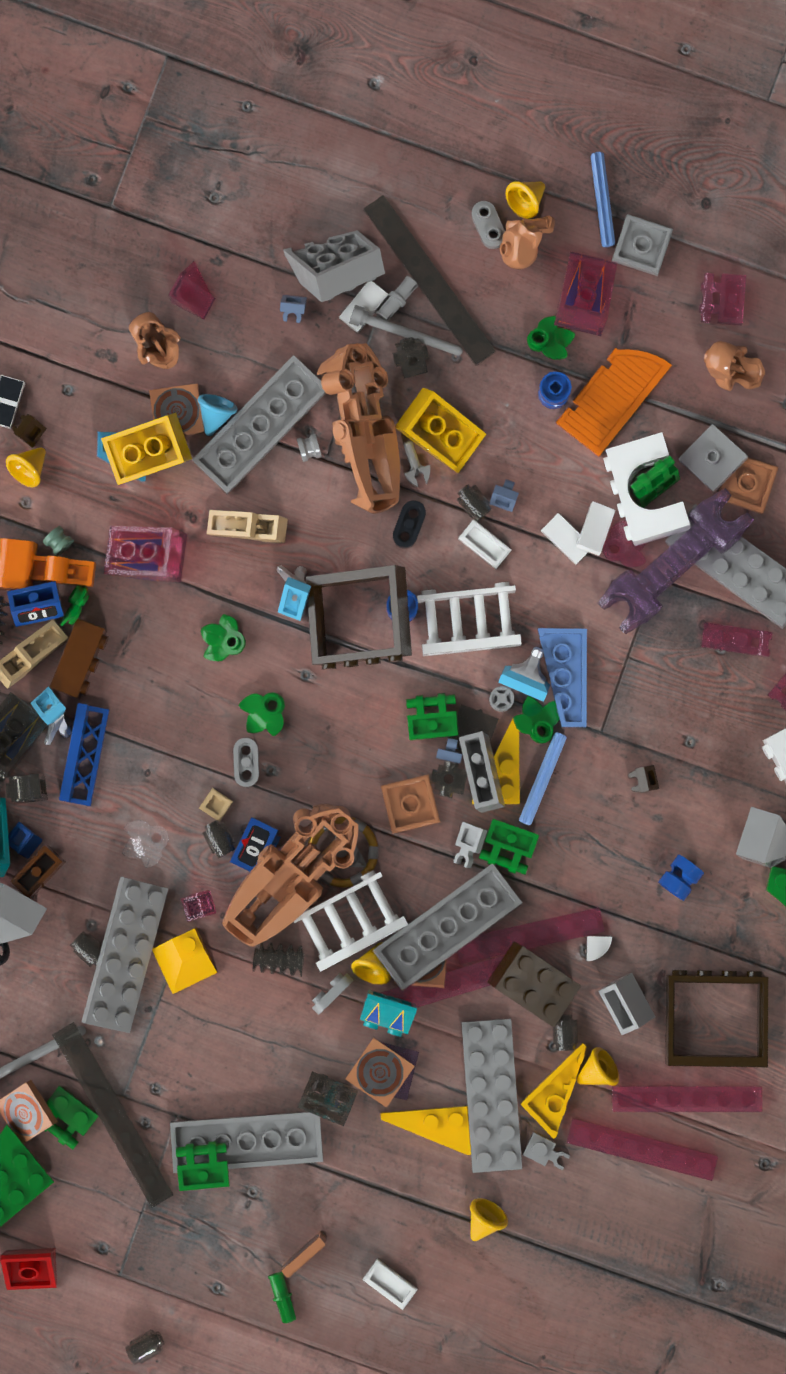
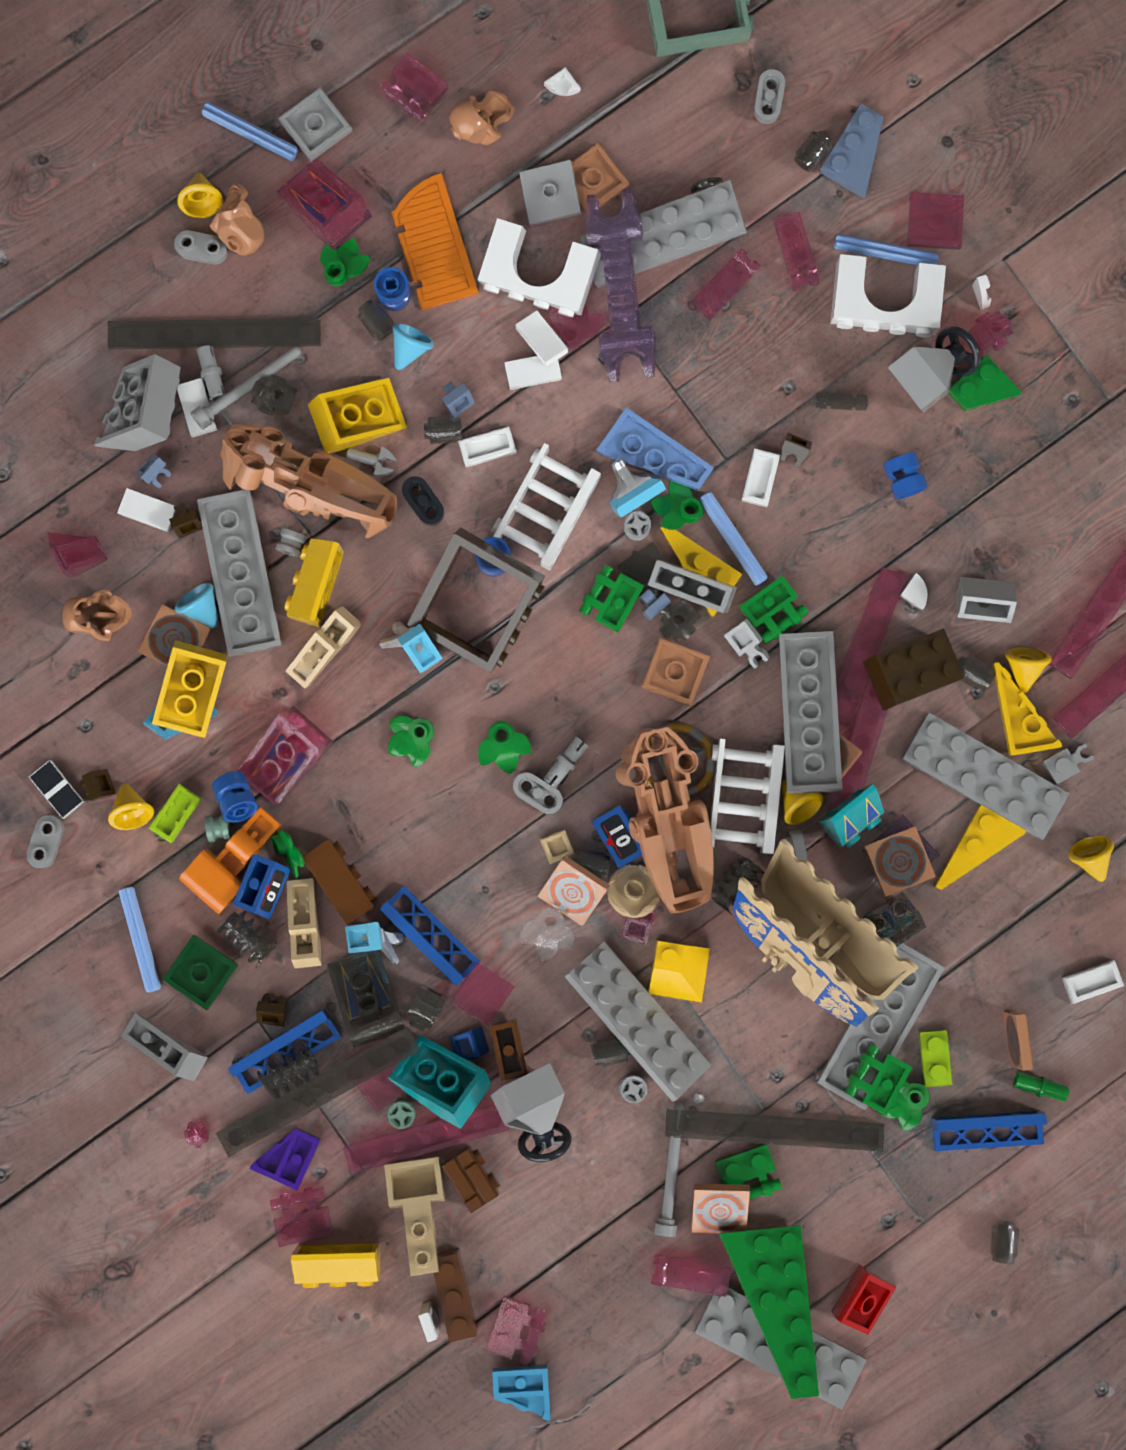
camera: 60 degrees left, 0 degrees up
green plate [630,455,681,508] -> none
dark brown window [665,970,768,1068] -> none
none -> white tile [117,488,176,533]
none -> lime plate [148,783,203,844]
none -> dark brown tile [169,503,203,539]
none -> blue wheel [212,771,258,823]
none -> yellow slope [285,538,344,628]
none -> clear smoke brick [357,300,394,341]
none -> medium azure hat [392,324,434,370]
none -> clear pink piece [451,962,515,1026]
none -> tile [537,856,610,927]
none -> light grey pin [543,736,589,788]
none -> tan tile [607,864,660,918]
none -> light grey wheel [619,1074,648,1103]
none -> tan animal [733,838,918,1027]
none -> white tile [741,448,780,507]
none -> clear smoke axle [815,393,868,411]
none -> green plate [878,1081,930,1131]
none -> lime plate [918,1029,953,1087]
none -> blue fence [931,1110,1047,1151]

